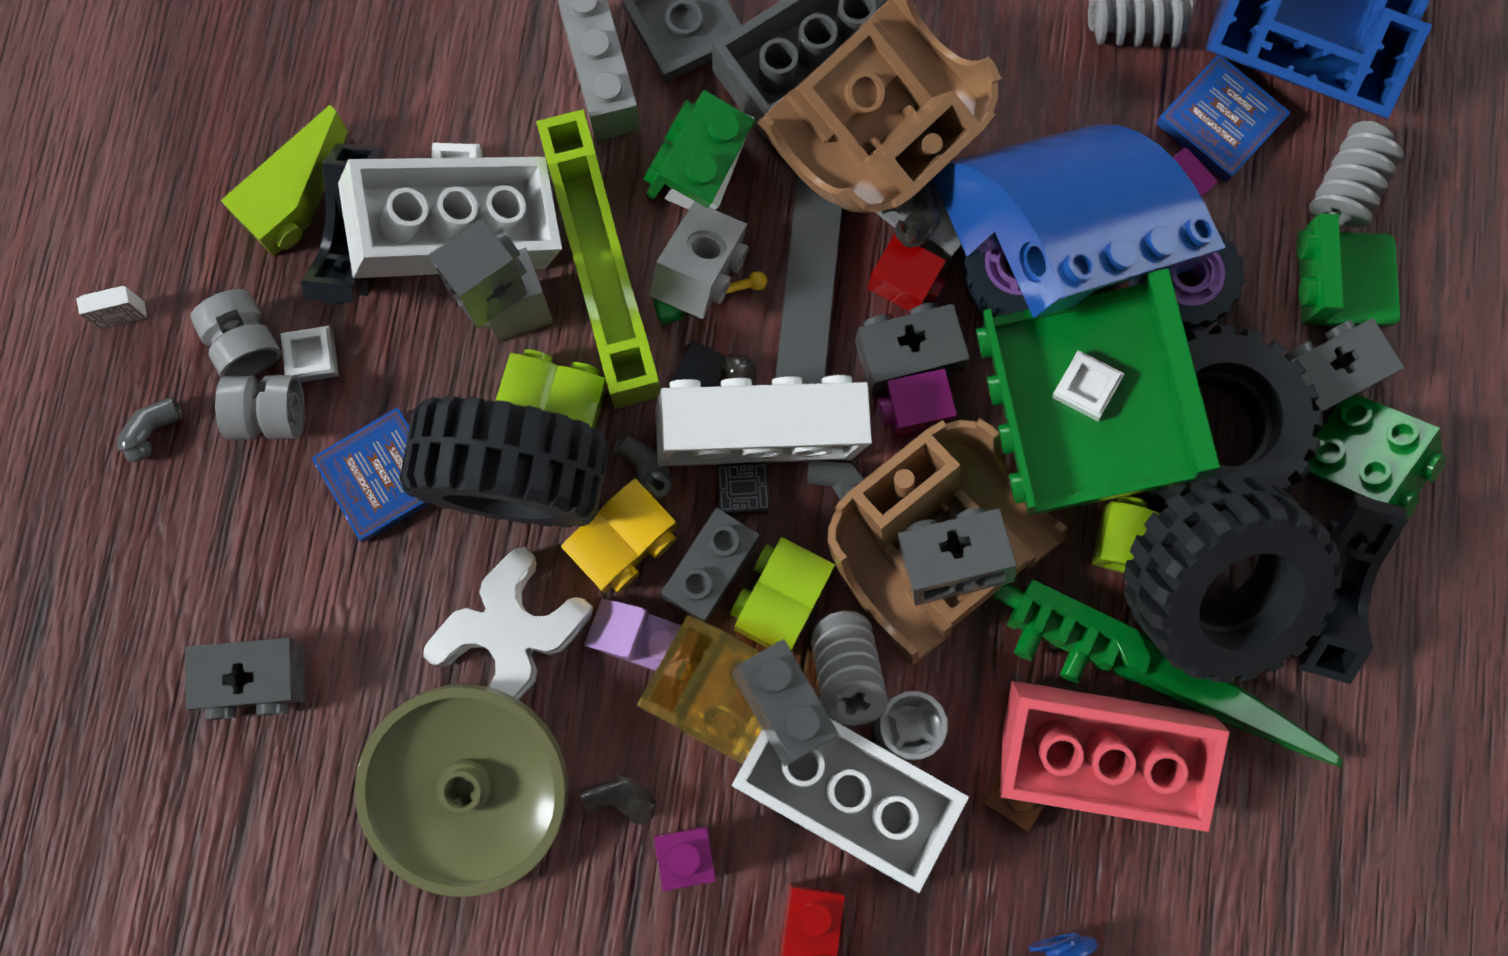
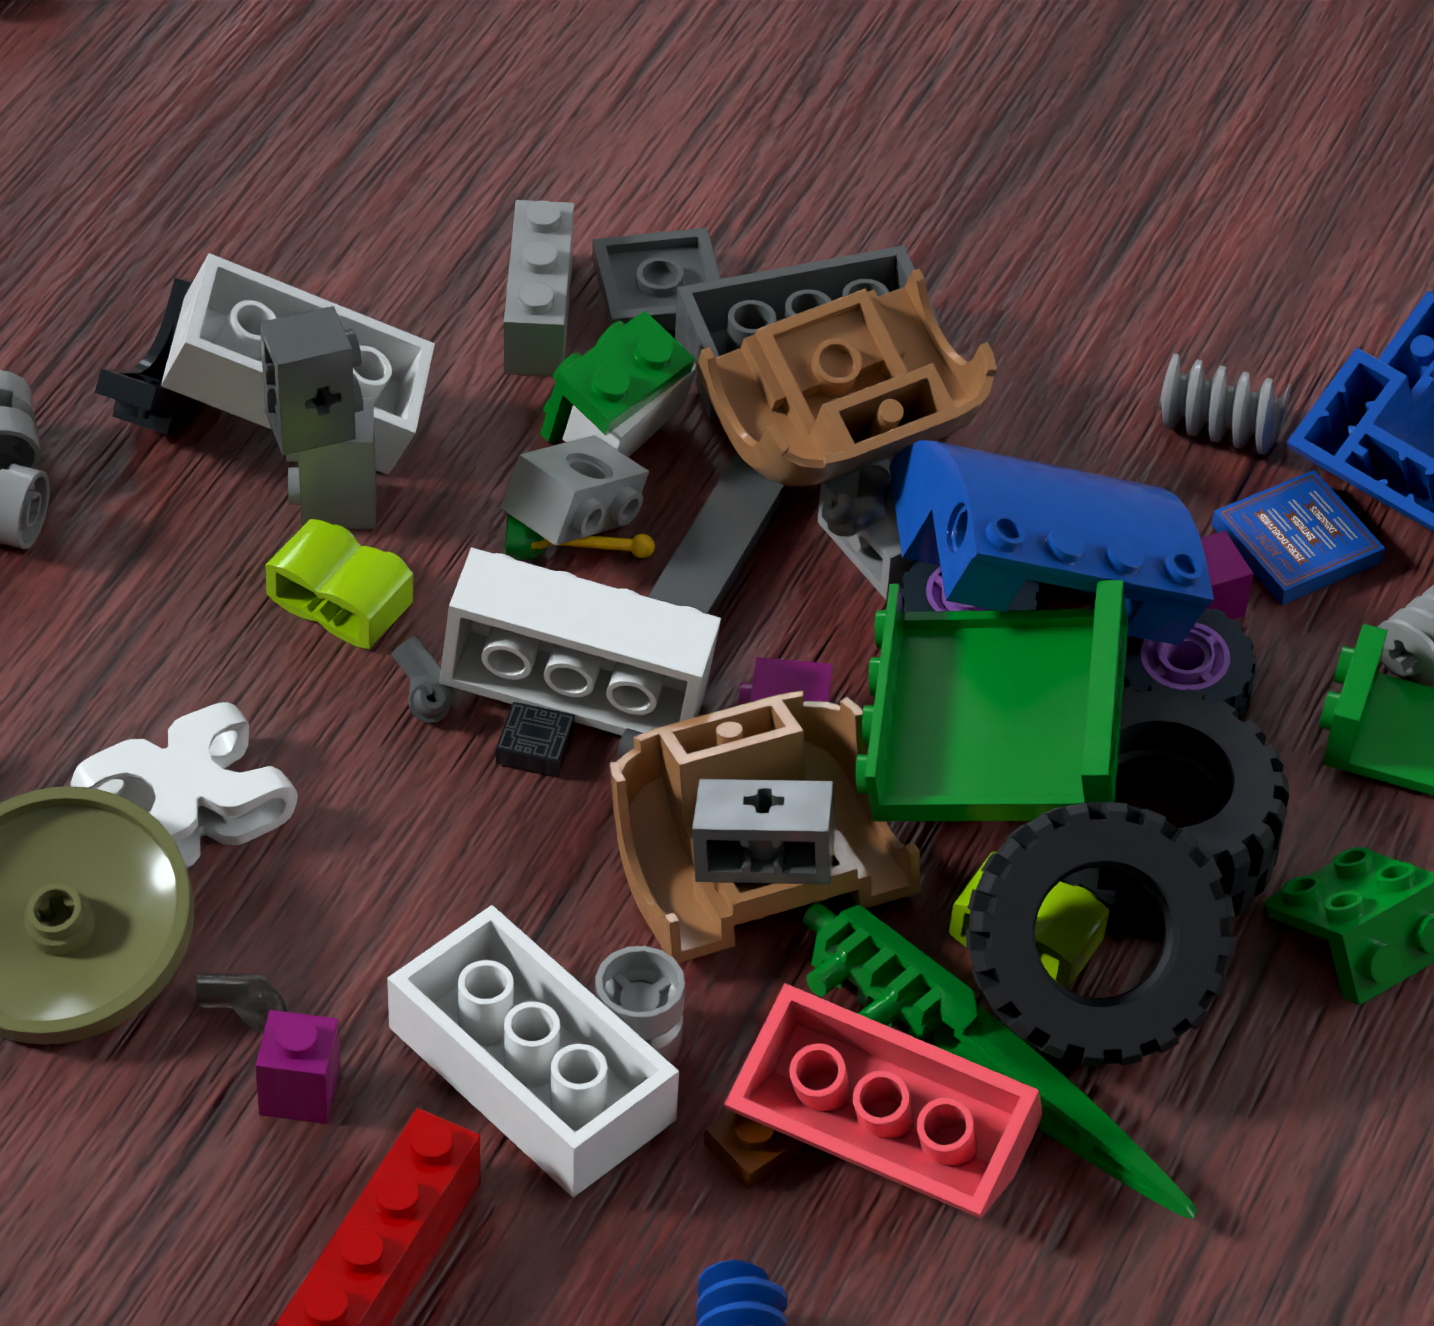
camera: 20 degrees right, 30 degrees down
lime slope [221,105,348,257] -> none
white tile [280,326,339,382] -> none
blue tile [311,407,431,543] -> none
black tyre [399,396,609,527] -> none
lime arch [536,109,661,409] -> none
yellow brick [561,478,678,594] -> none
lavender slope [584,598,696,680] -> none
clear yellow slope [637,615,762,764] -> none
dark grey brick [661,507,759,627] -> none
lime brick [730,537,835,650] -> none
dark grey brick [731,639,839,766] -> none
light grey piece [810,611,888,726] -> none
dark grey brick [855,302,970,395] -> none
red brick [867,233,947,312] -> none
white tile [1053,350,1124,422] -> none
dark grey brick [1284,318,1404,413] -> none
black arch [1299,494,1408,684] -> none

